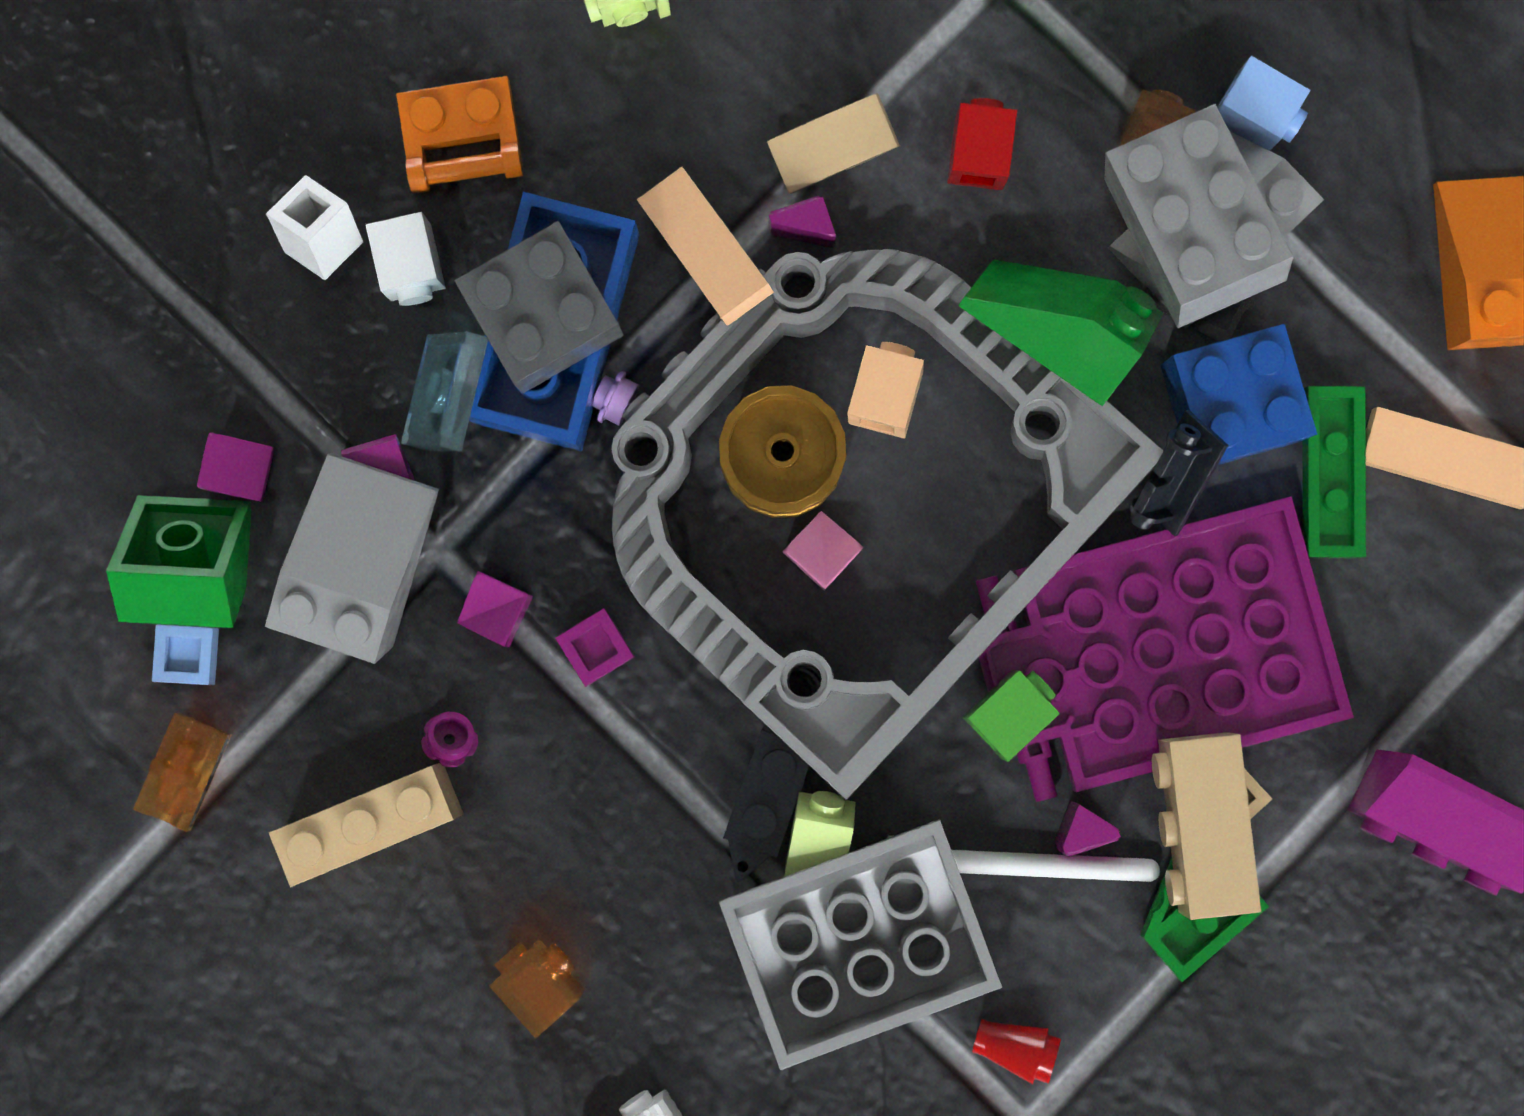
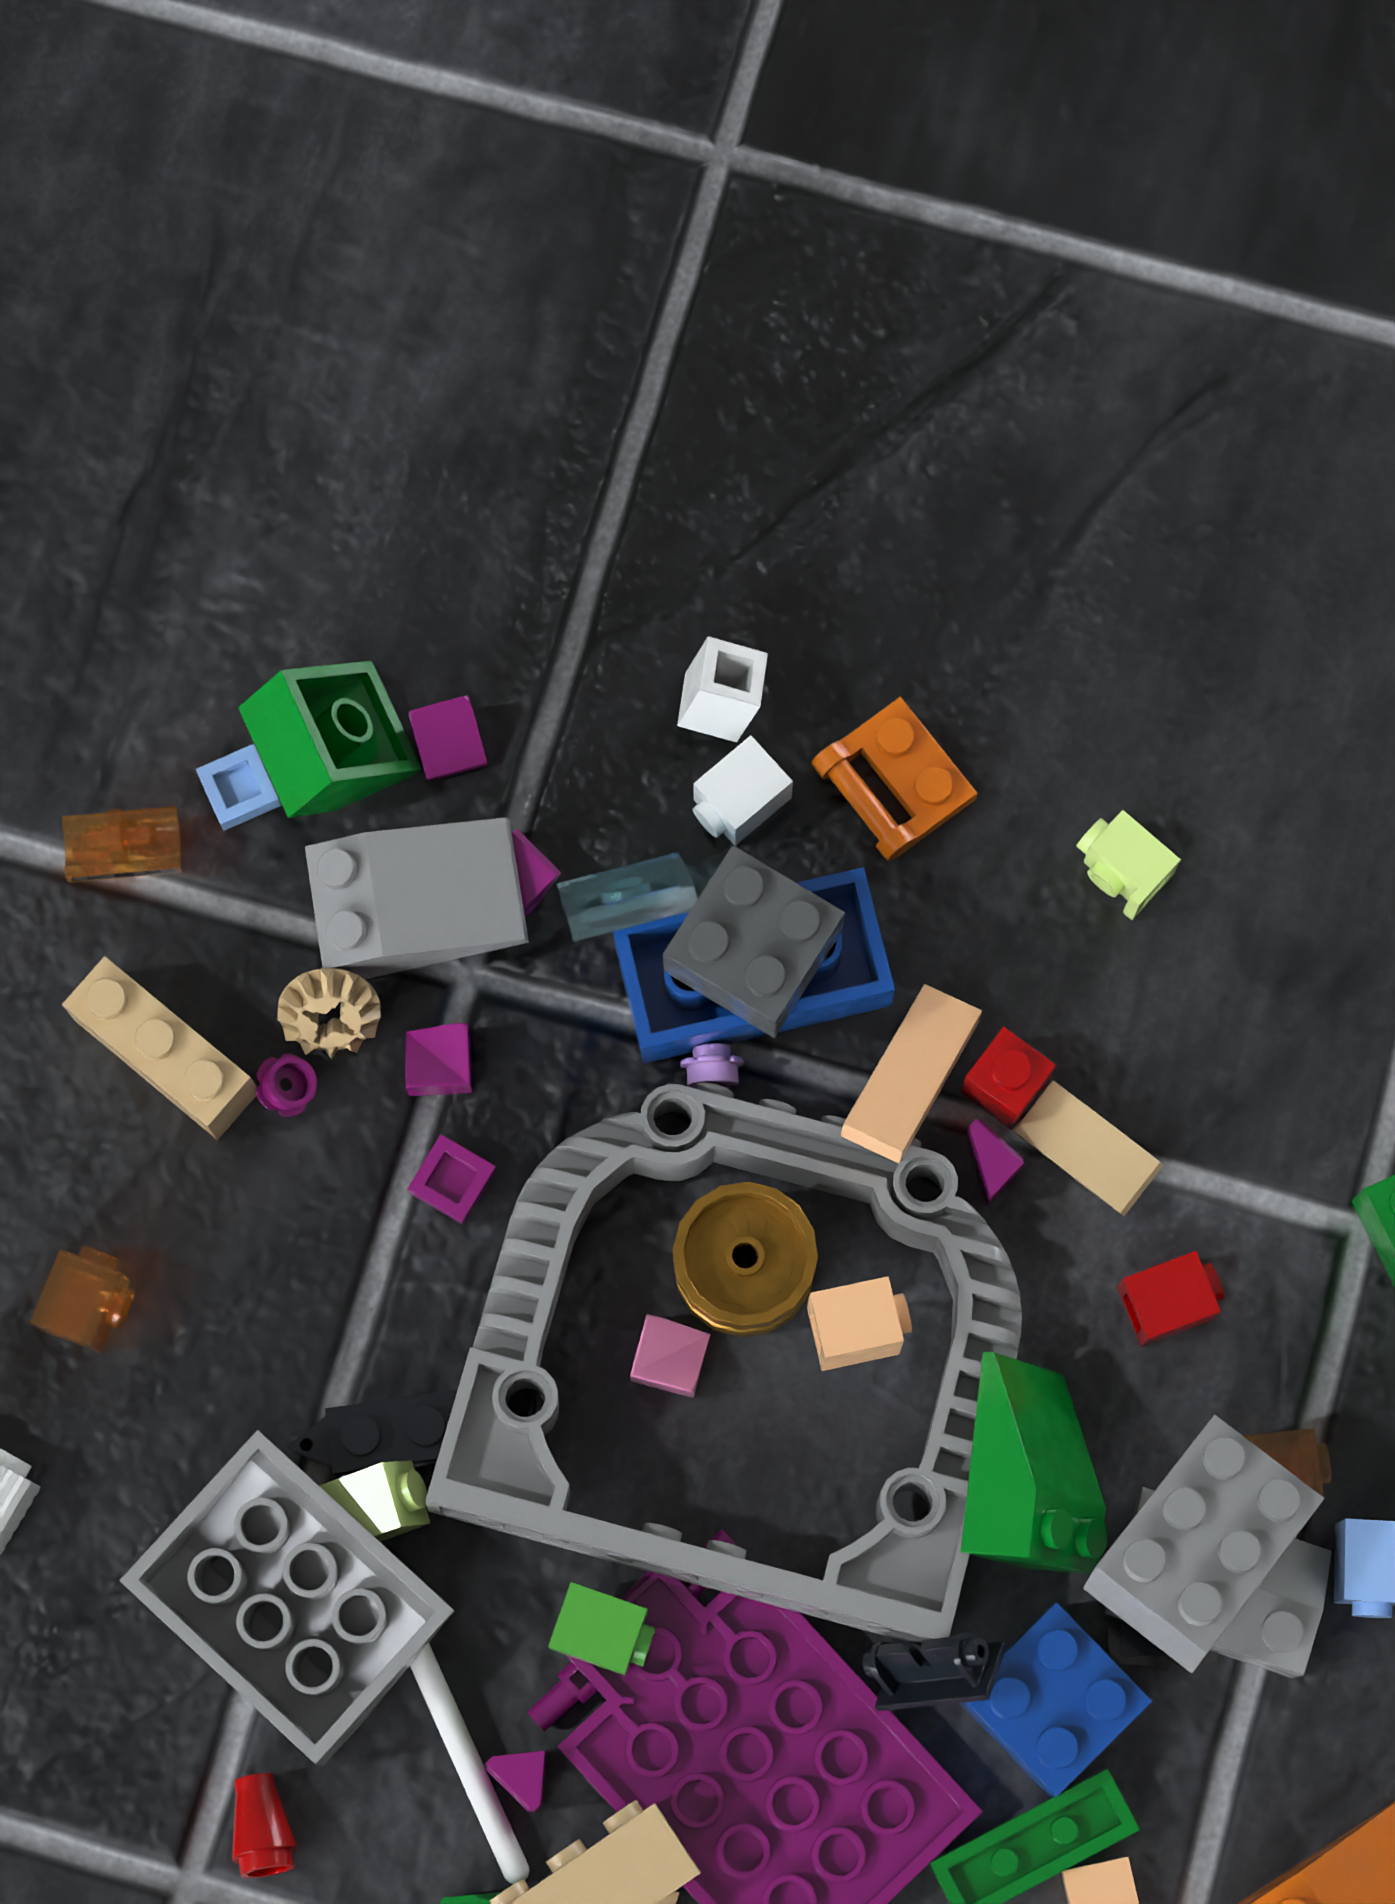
camera: 60 degrees right, 10 degrees down
none -> tan gear [277,968,381,1060]
none -> red brick [960,1027,1056,1130]

